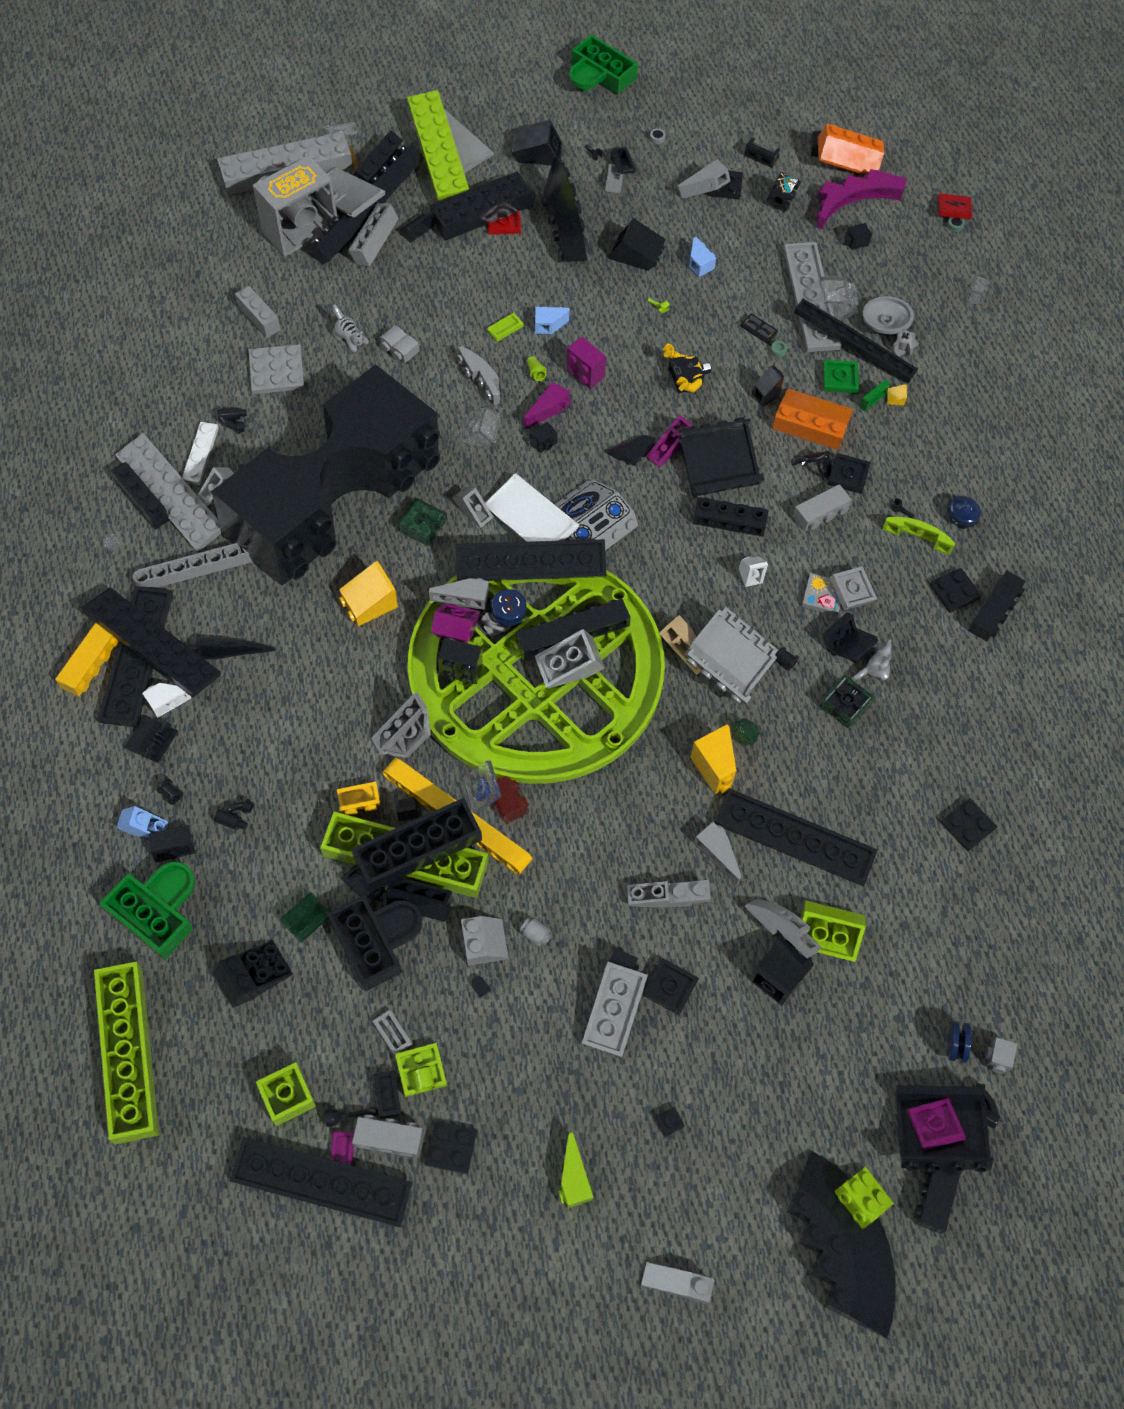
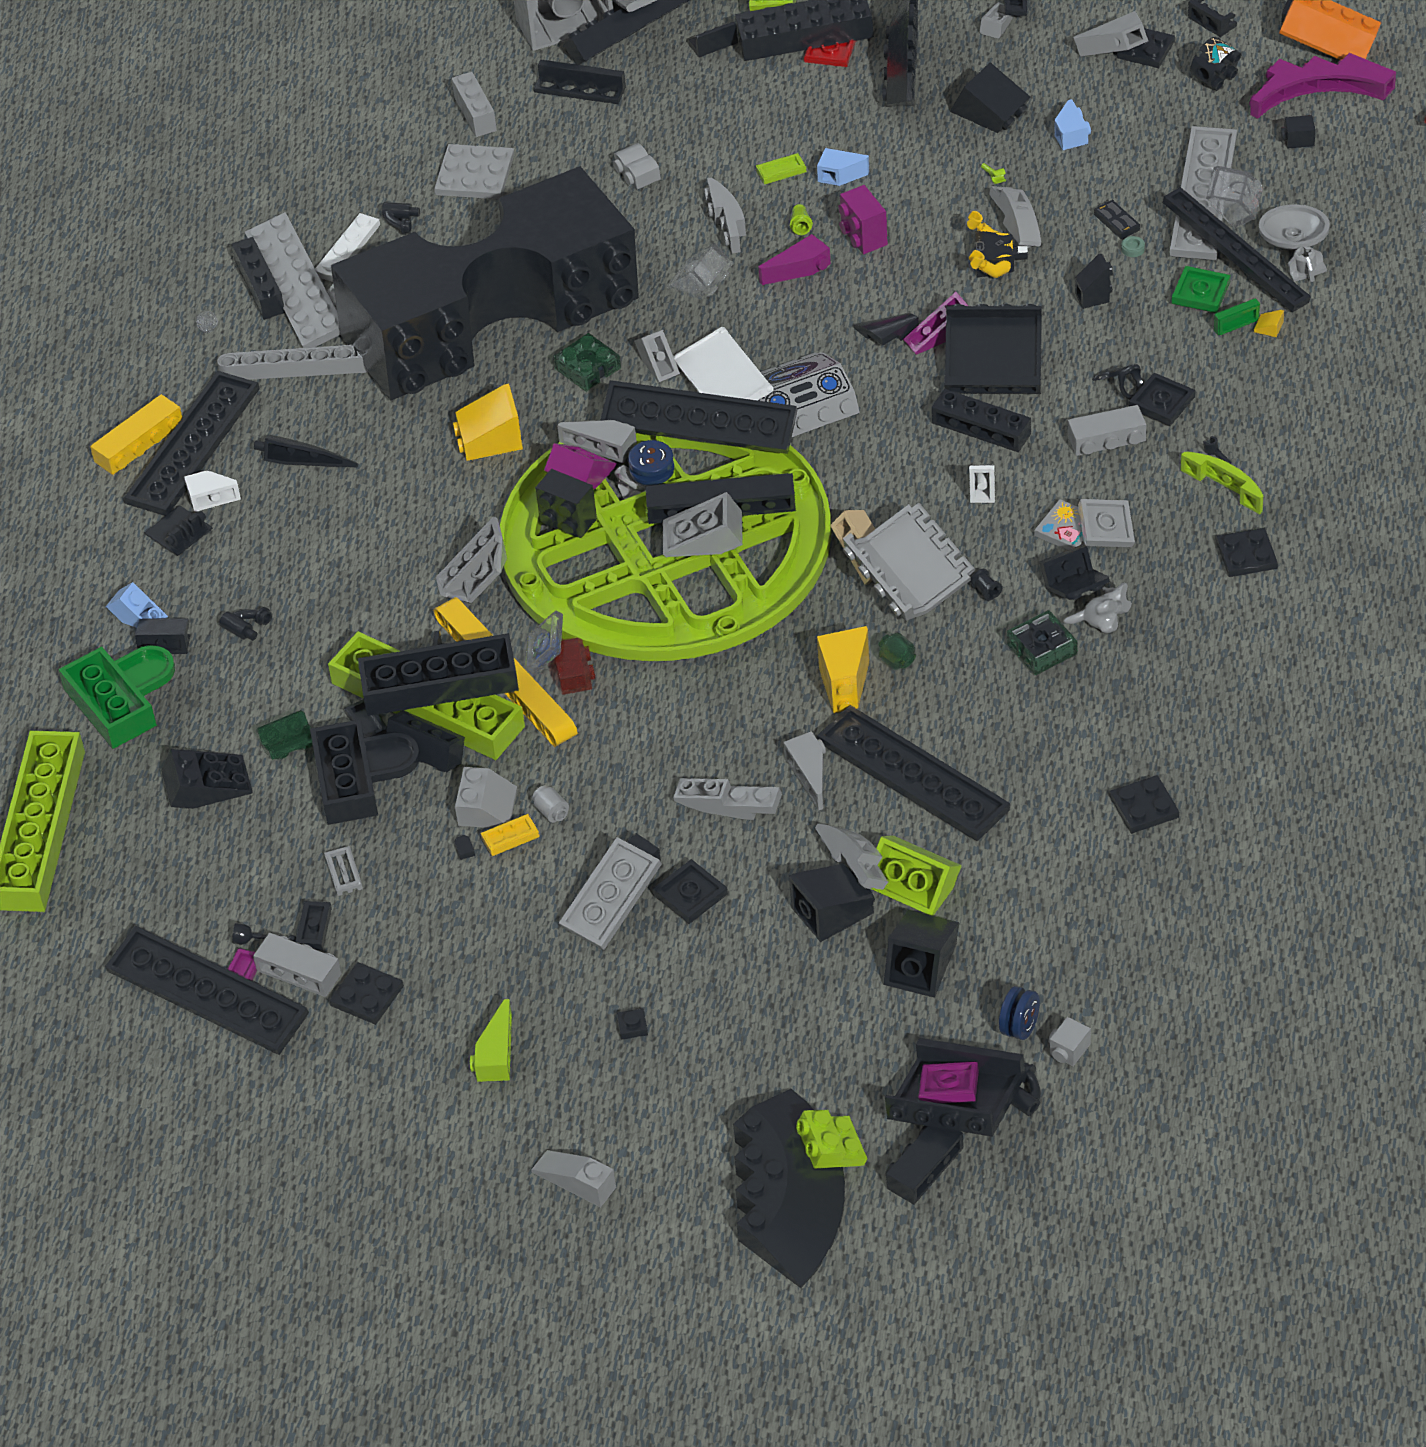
camera: 25 degrees right, 15 degrees down
black plate [82,587,221,698] -> none
black bush [157,779,184,805] -> none
lime brick [256,1062,316,1126] -> none
light grey animal [333,304,369,352] -> none
yellow bracket [337,782,381,815] -> none
light grey brick [348,203,399,266] -> none
lime plate [395,1043,447,1097] -> none
black brick [529,421,558,453] -> none
orange slope [772,388,853,450] -> none
dark blue hair [947,495,981,529] -> none
black brick [968,570,1026,642] -> none
none -> yellow plate [481,814,539,856]
none -> black fence [534,59,626,104]
none -> black slope [883,910,959,998]
none -> light grey slope [989,186,1041,248]

